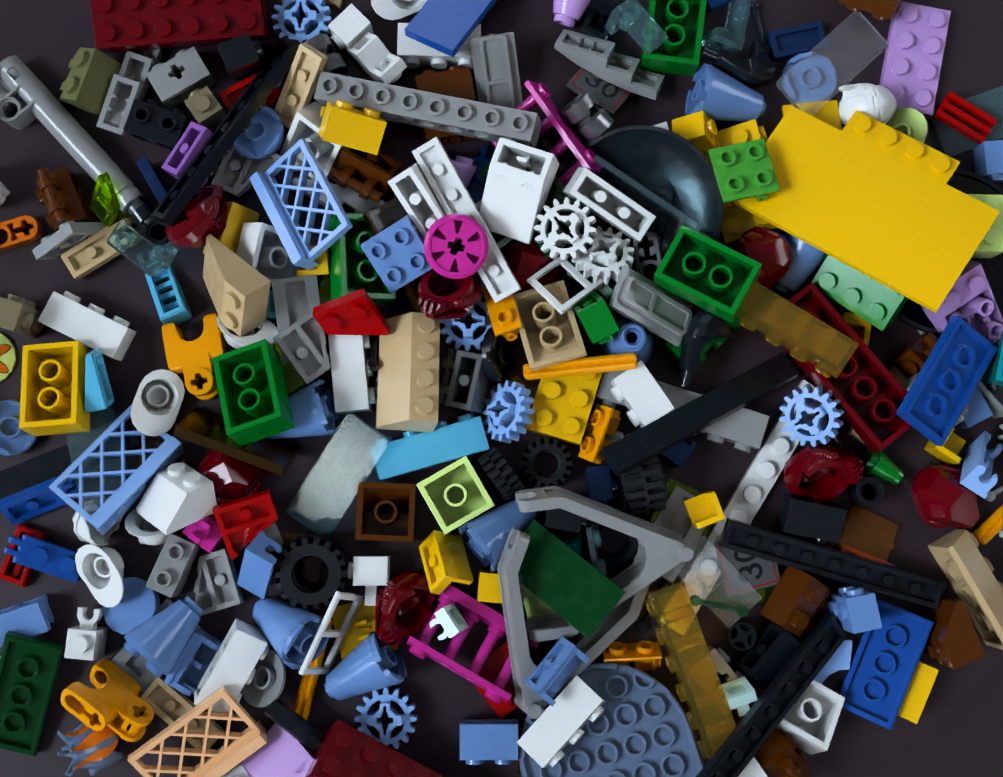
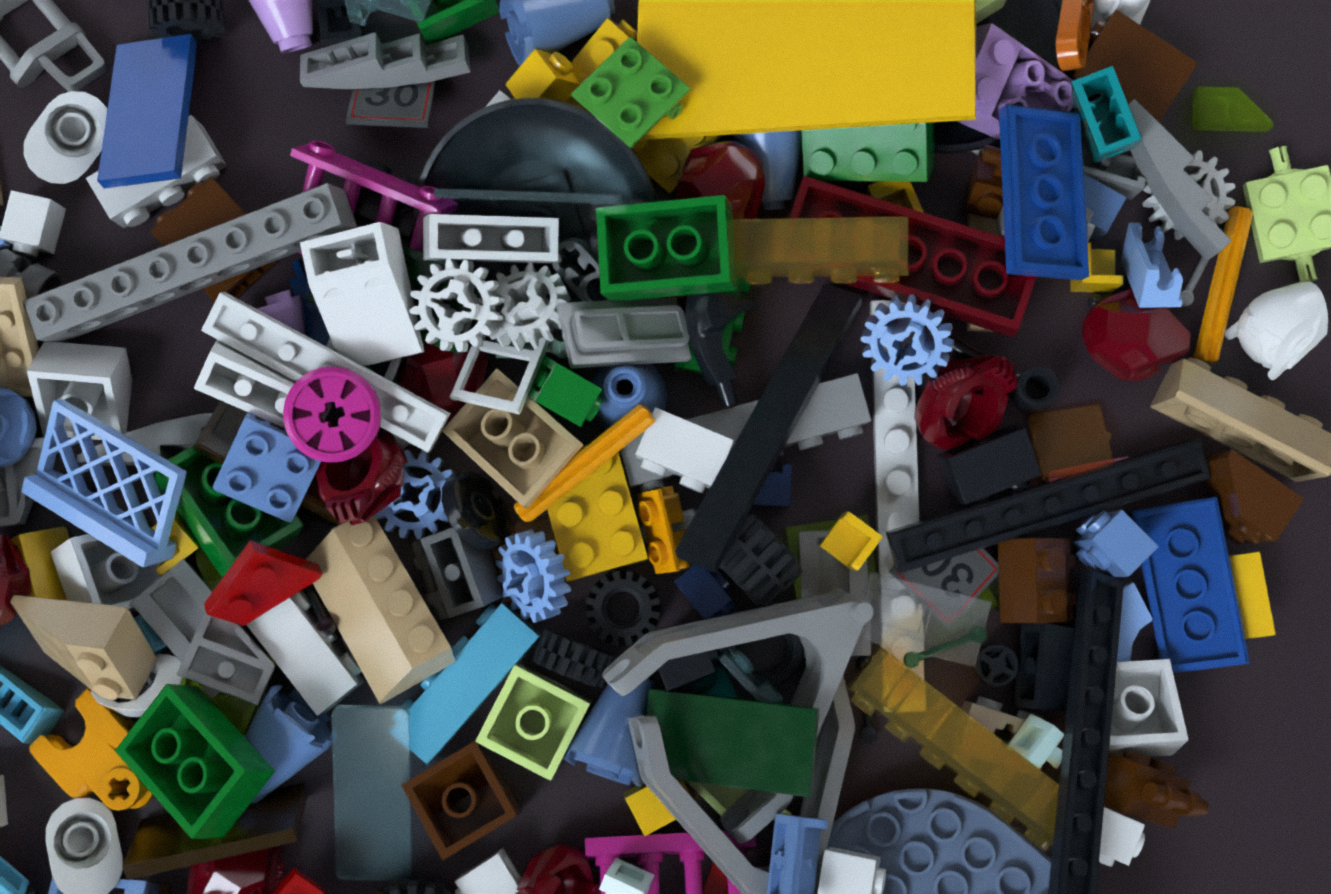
camera: 30 degrees left, 0 degrees up
yellow brick [318,99,387,155] -> none
reddish brown brick [328,147,403,204] -> none
white brick [347,32,407,84] -> none
yellow panel [419,530,474,595] -> none
light grey piece [469,32,523,109] -> none
light orange hinge [482,288,522,341] -> none
flat silver wheel [561,89,614,144] -> none
light orange hinge [603,640,662,671] -> none
green cone [861,449,904,485] -> none

